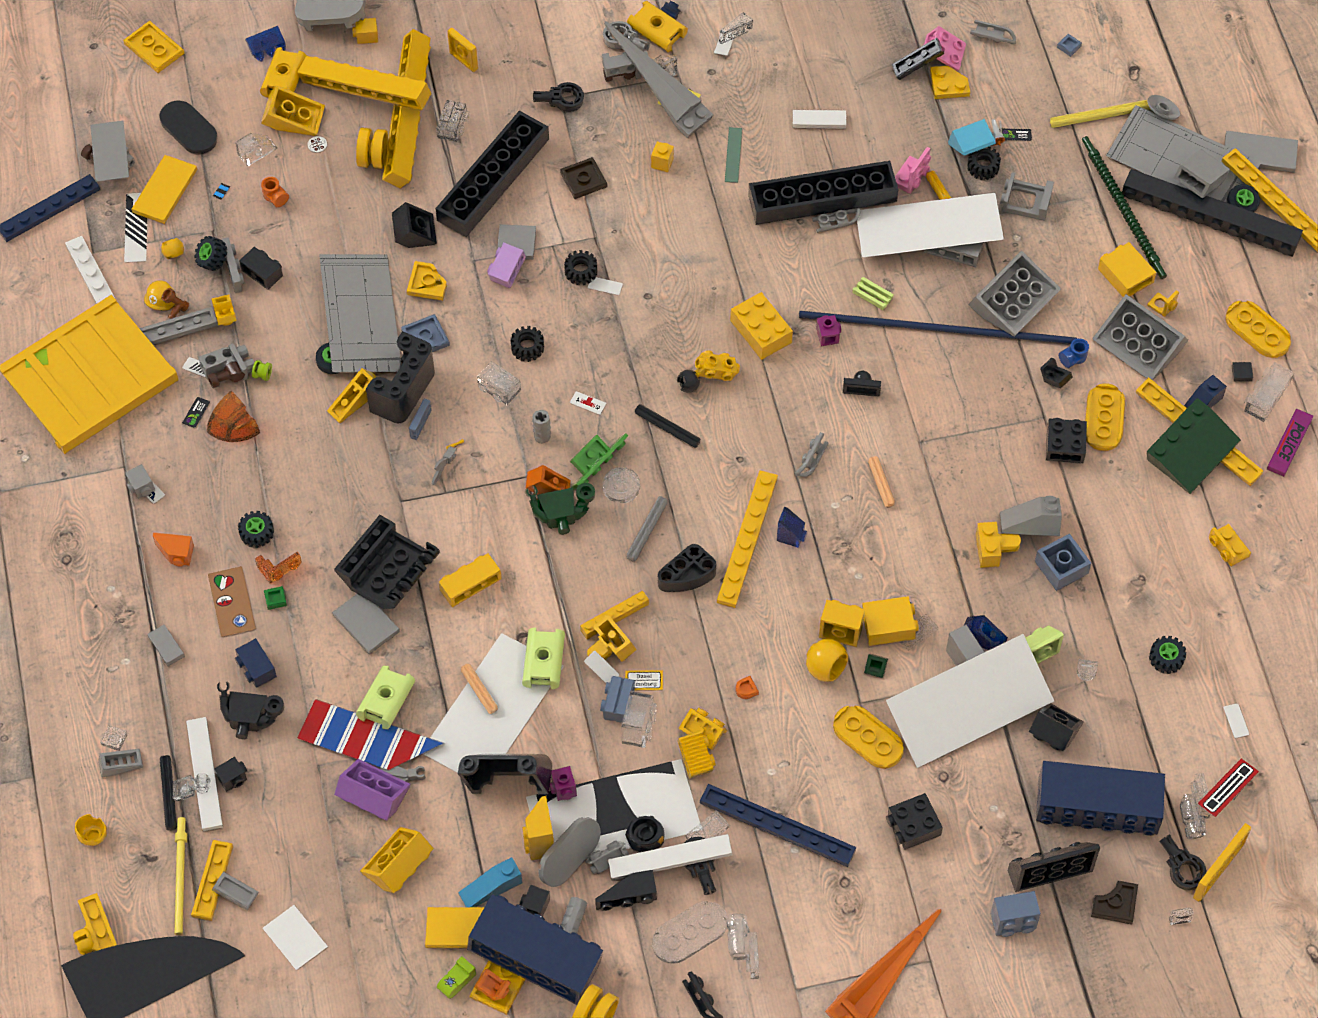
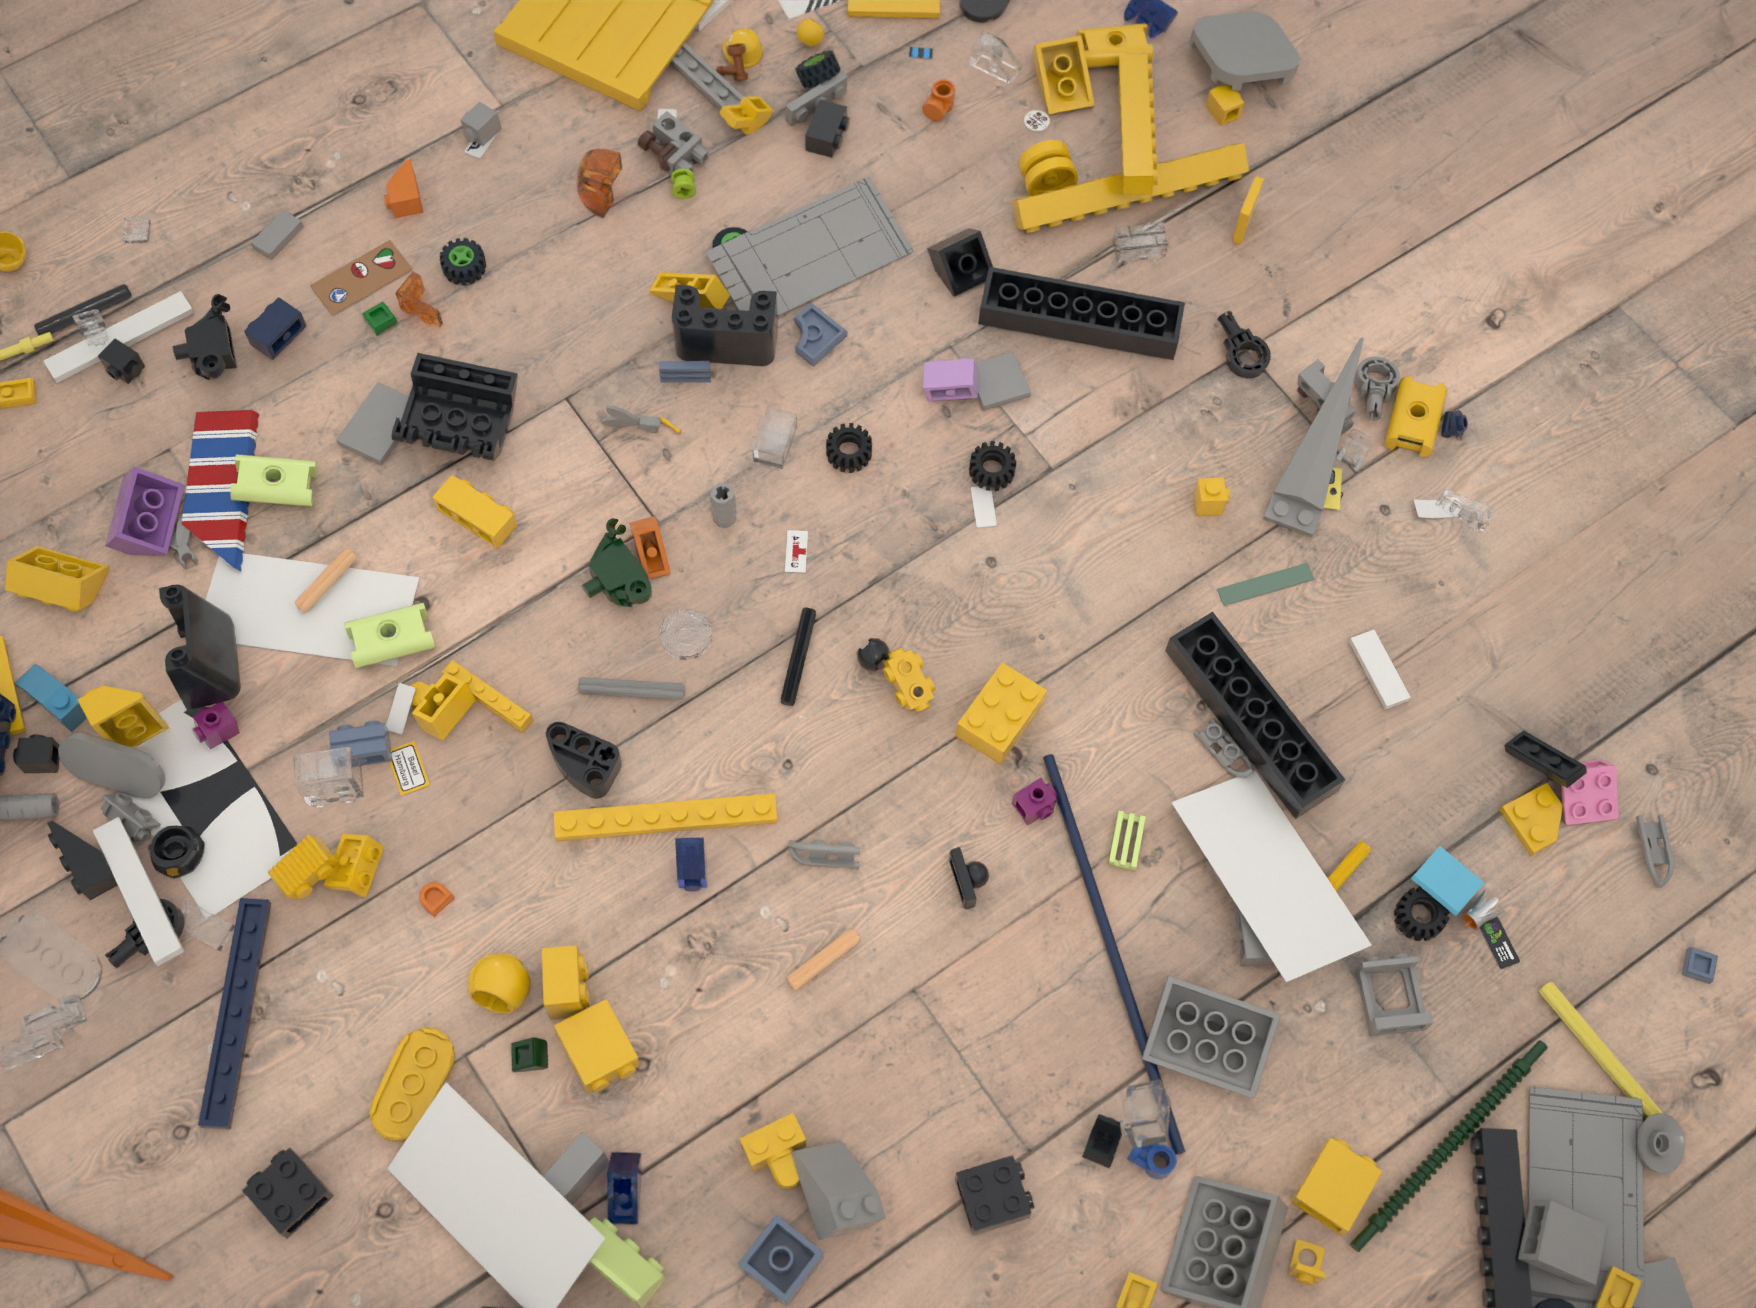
camera: 65 degrees right, 5 degrees up
light grey slope [98,749,143,777] -> none
black sticker [182,397,210,428] -> none
yellow plate [407,261,447,301] -> none
dark brown tile [560,157,607,199] -> none
bright green bracket [570,433,628,490] -> none
bright pink bracket [895,147,931,194] -> none
yellow tile [1085,383,1125,451] -> none
none -> clear brick [1120,1079,1171,1148]

